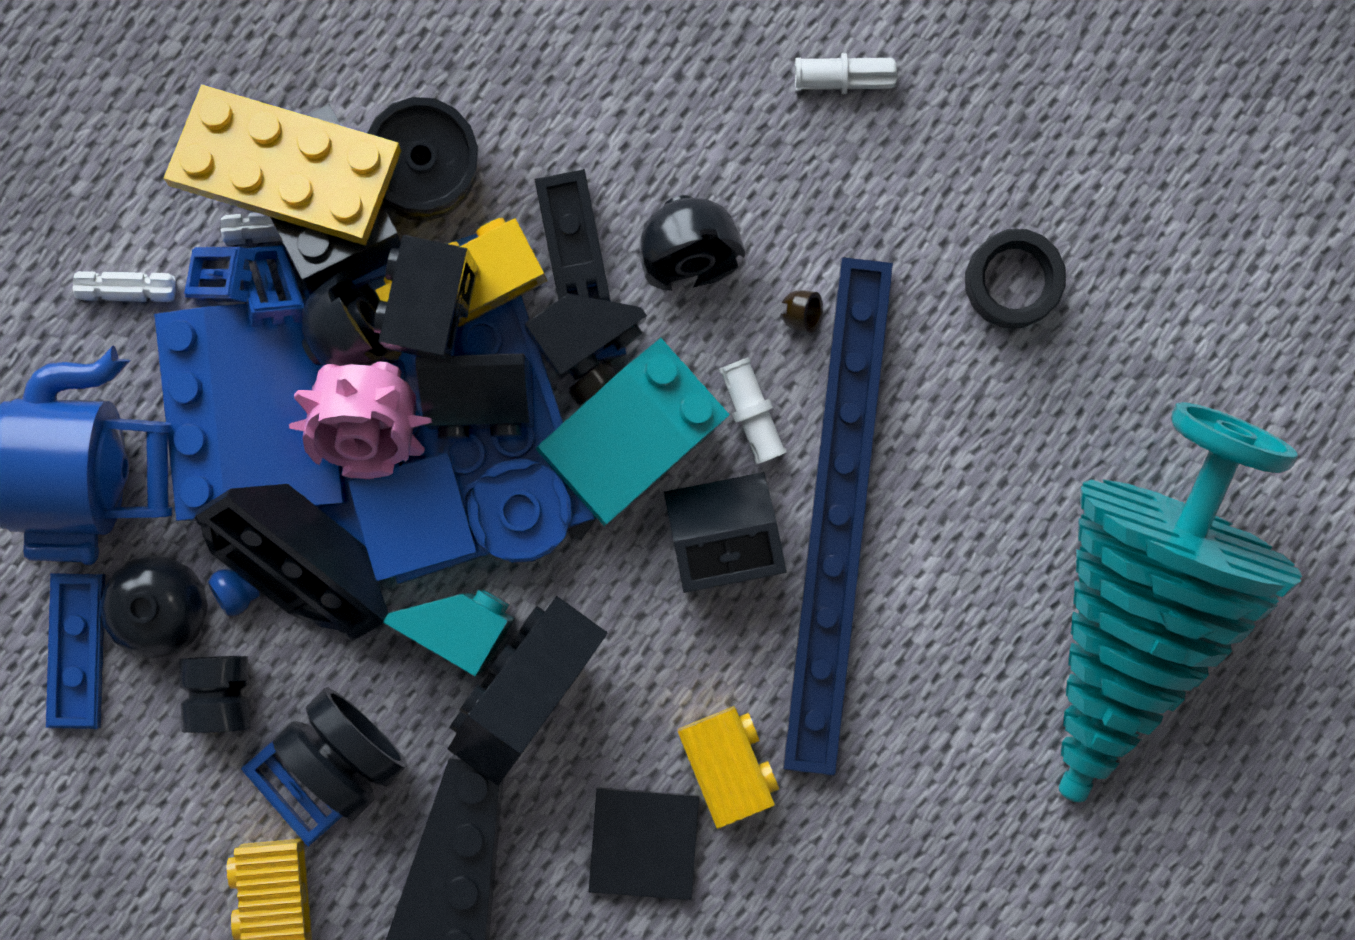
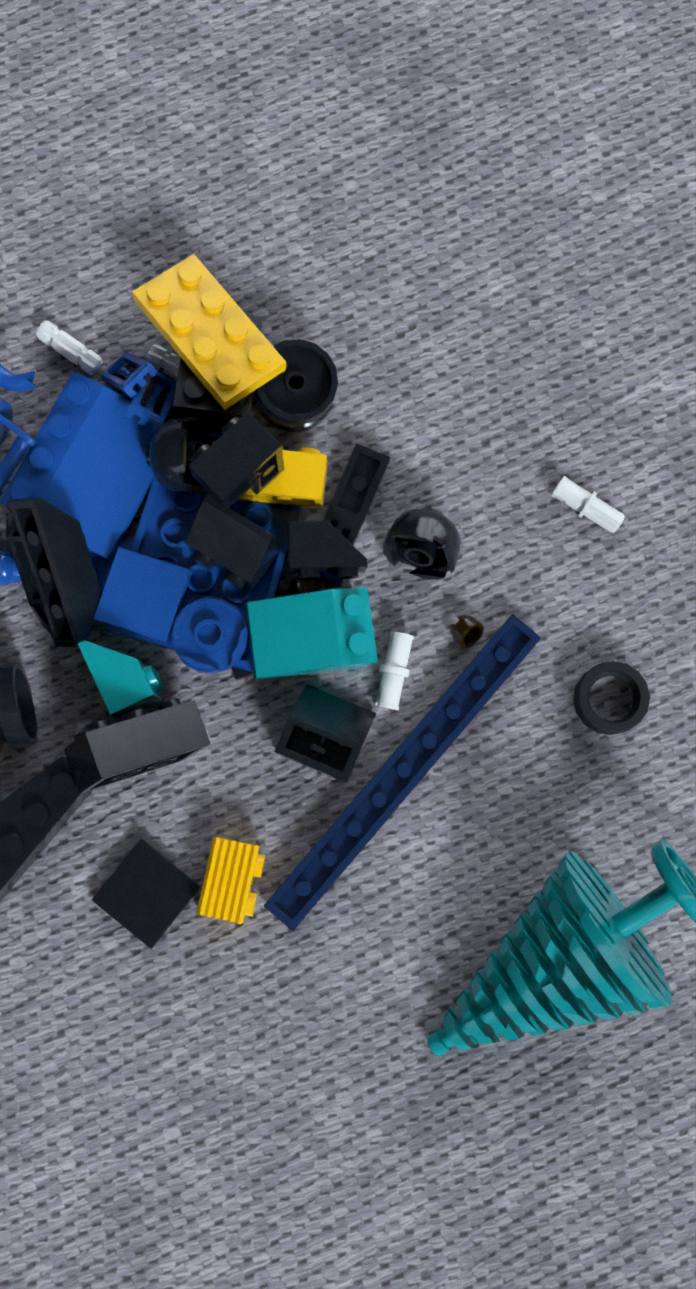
camera: 35 degrees right, 5 degrees down
bright pink brick [289,362,432,479] -> none

